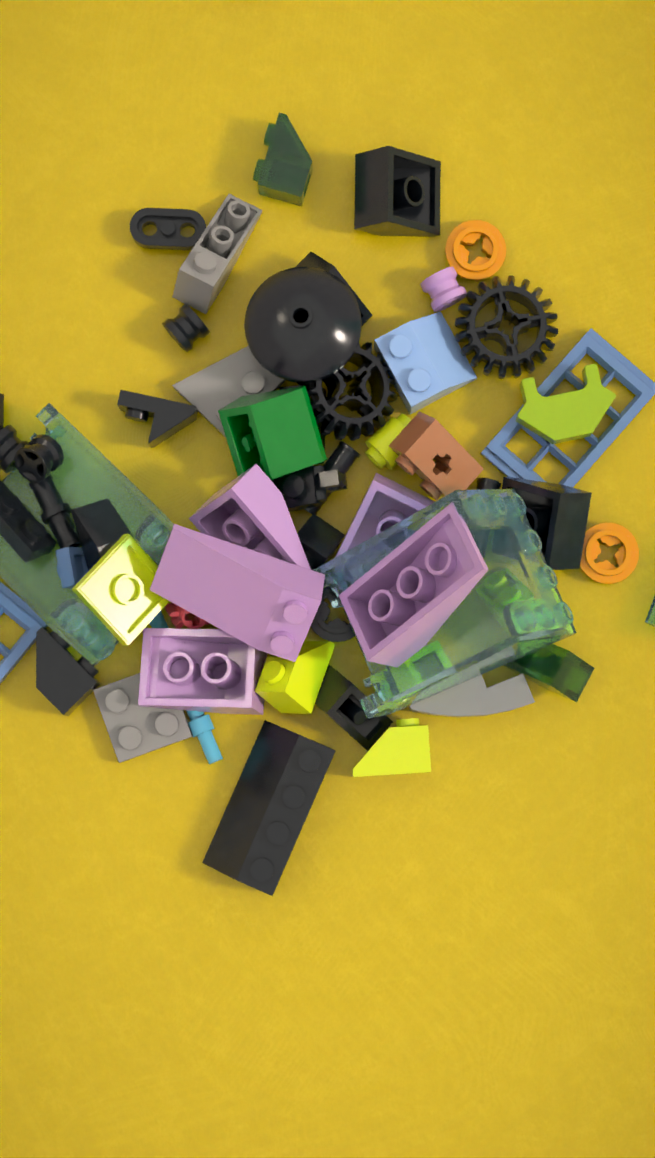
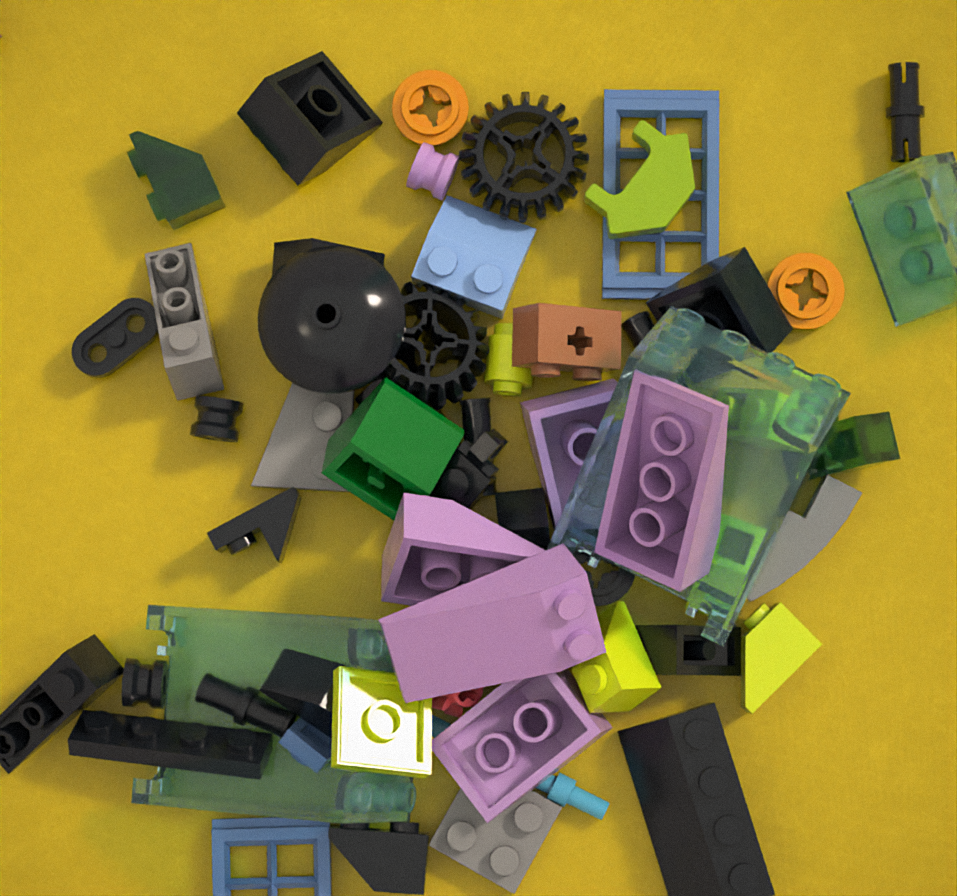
camera: 40 degrees left, 0 degrees up
black wheel [14,434,64,483] -> none

